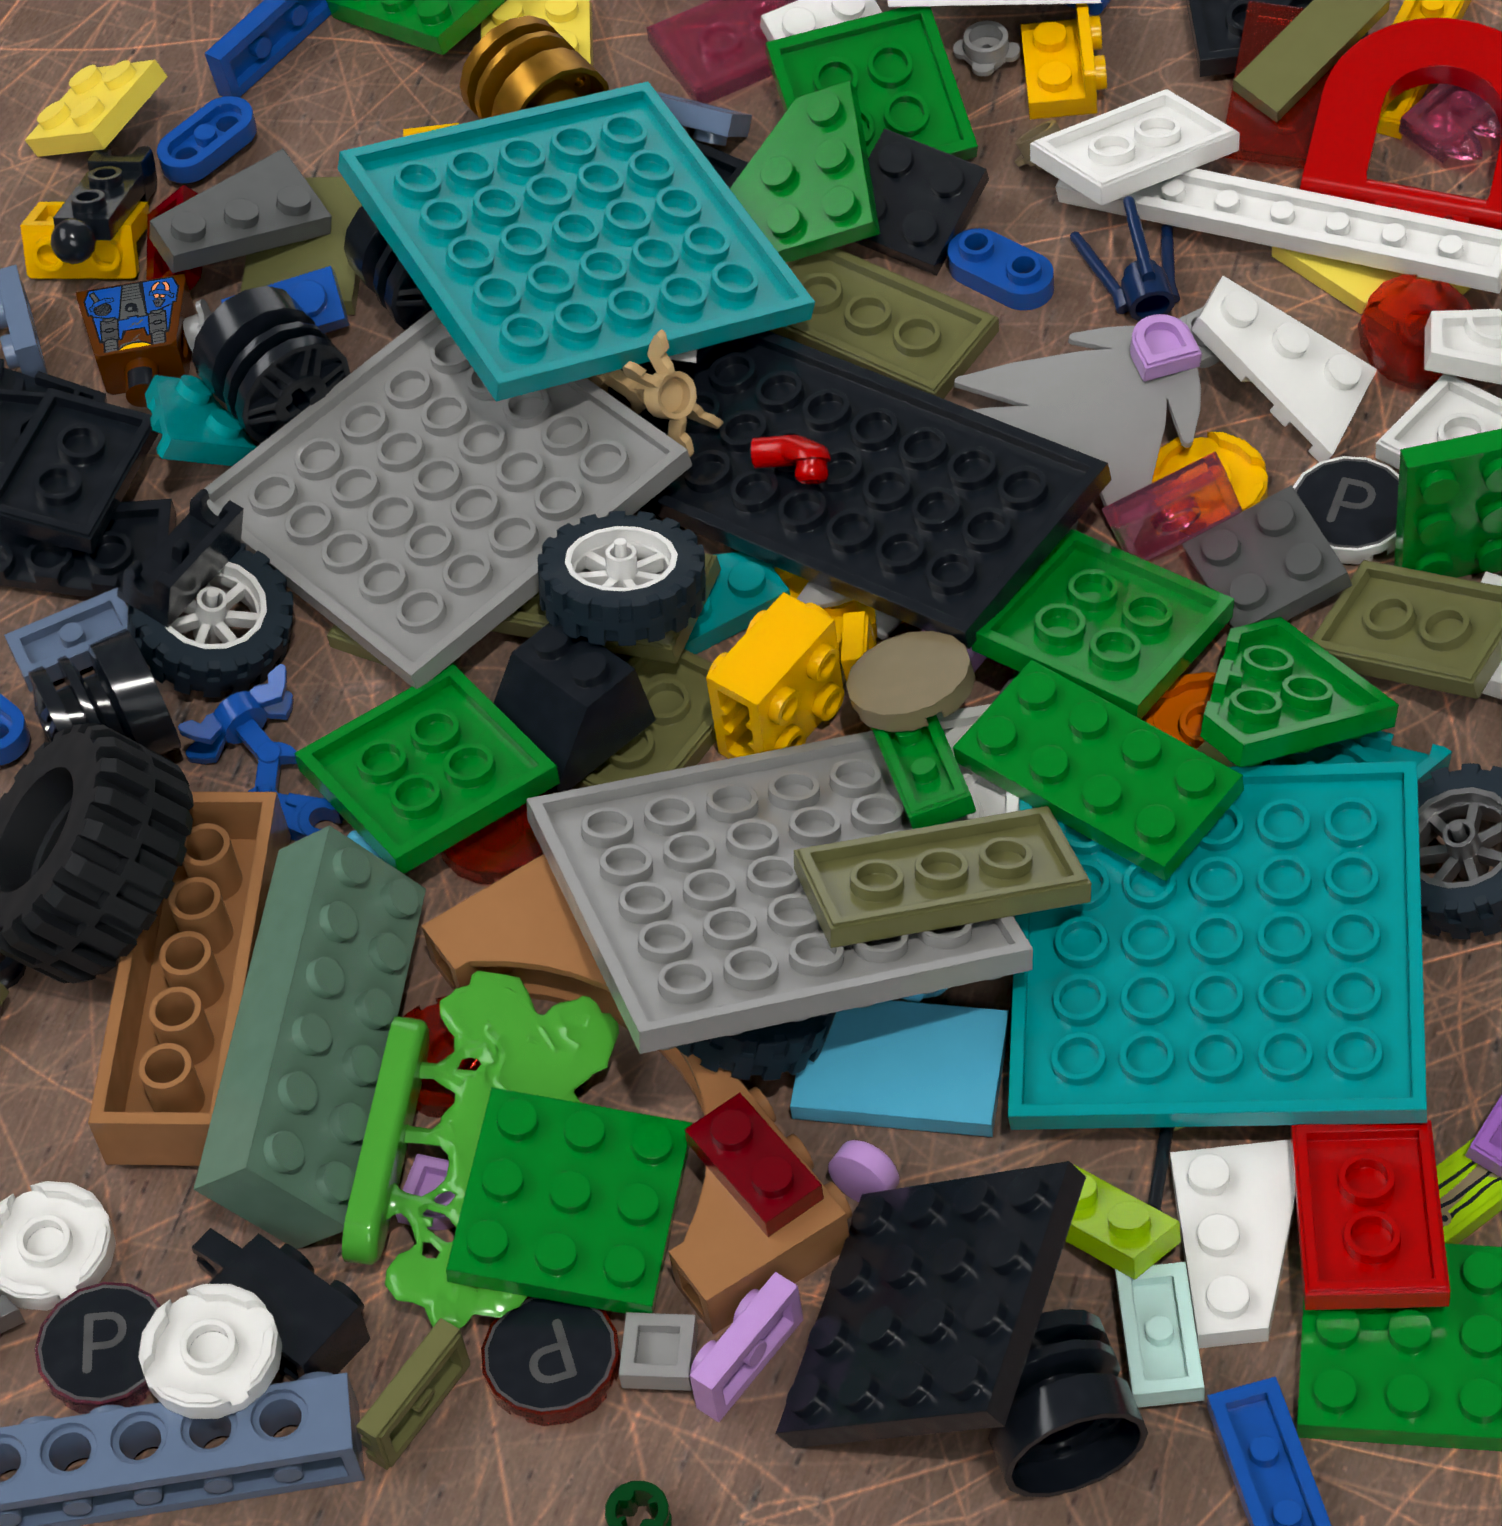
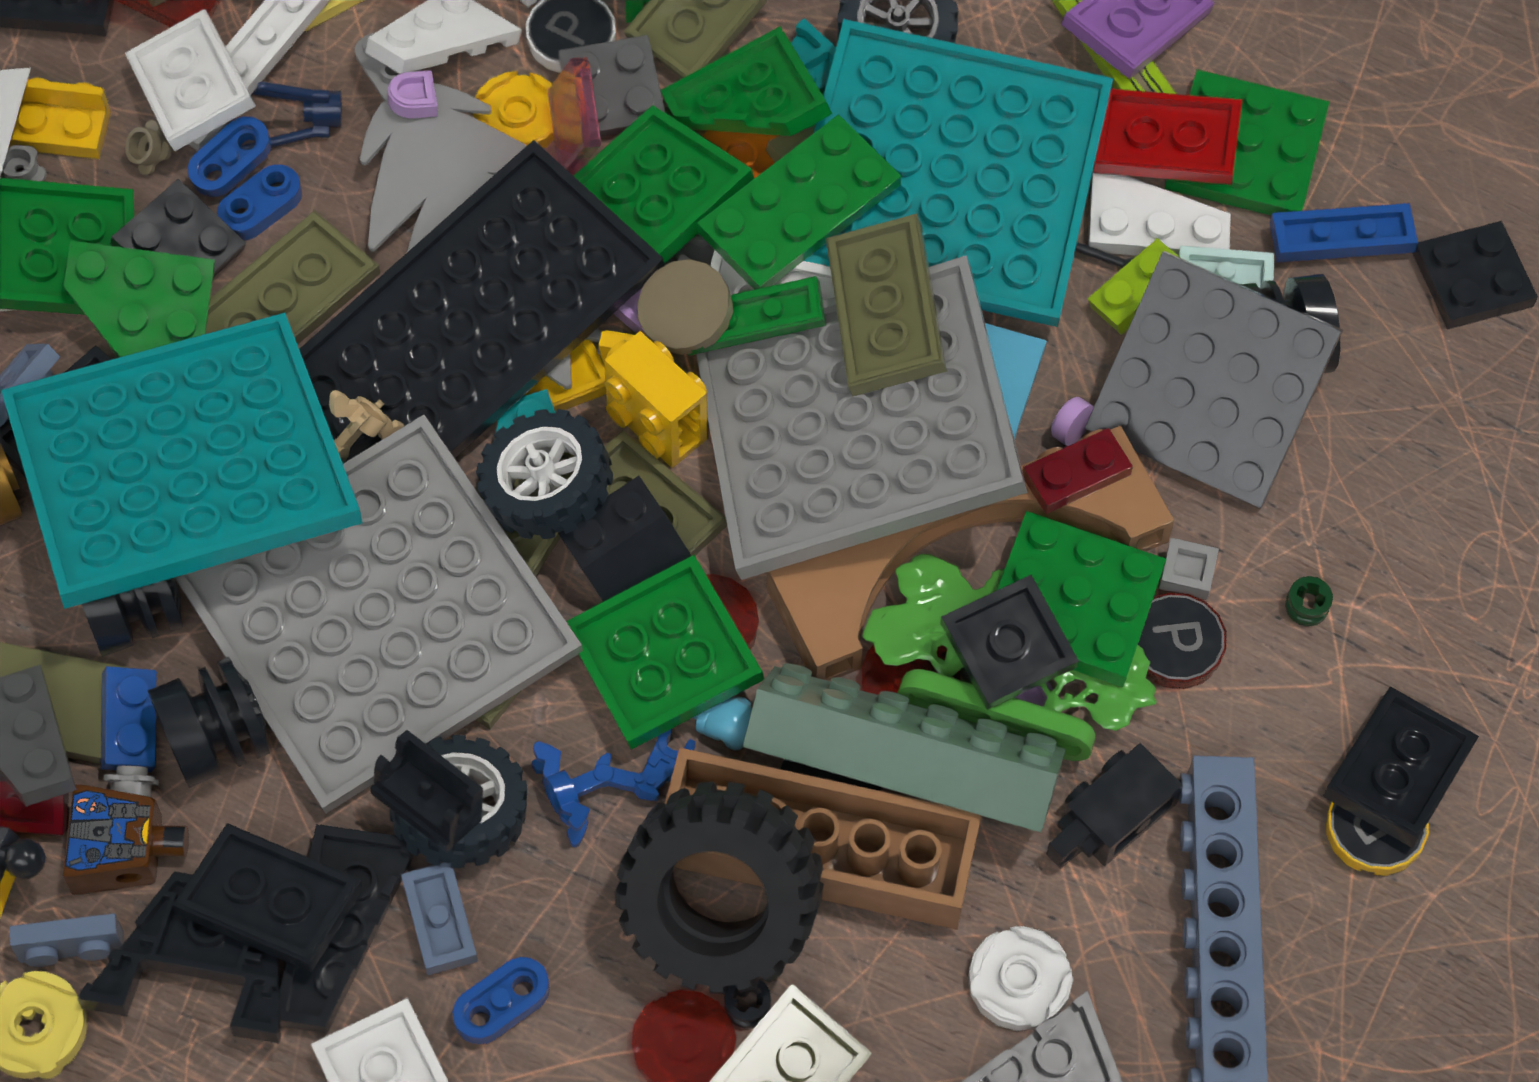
camera: 90 degrees left, 10 degrees up
black wheel [28,628,181,756] -> none
black tile [34,1282,161,1414] -> none
white tile [138,1284,282,1419] -> none
teal wing [145,375,257,466] -> none
olive tile [356,1318,470,1470] -> none
lavender plate [689,1272,804,1423] -> none
red arm [751,435,831,484] -> none
none -> blue plate [188,116,271,197]
none -> black plate [940,575,1079,710]

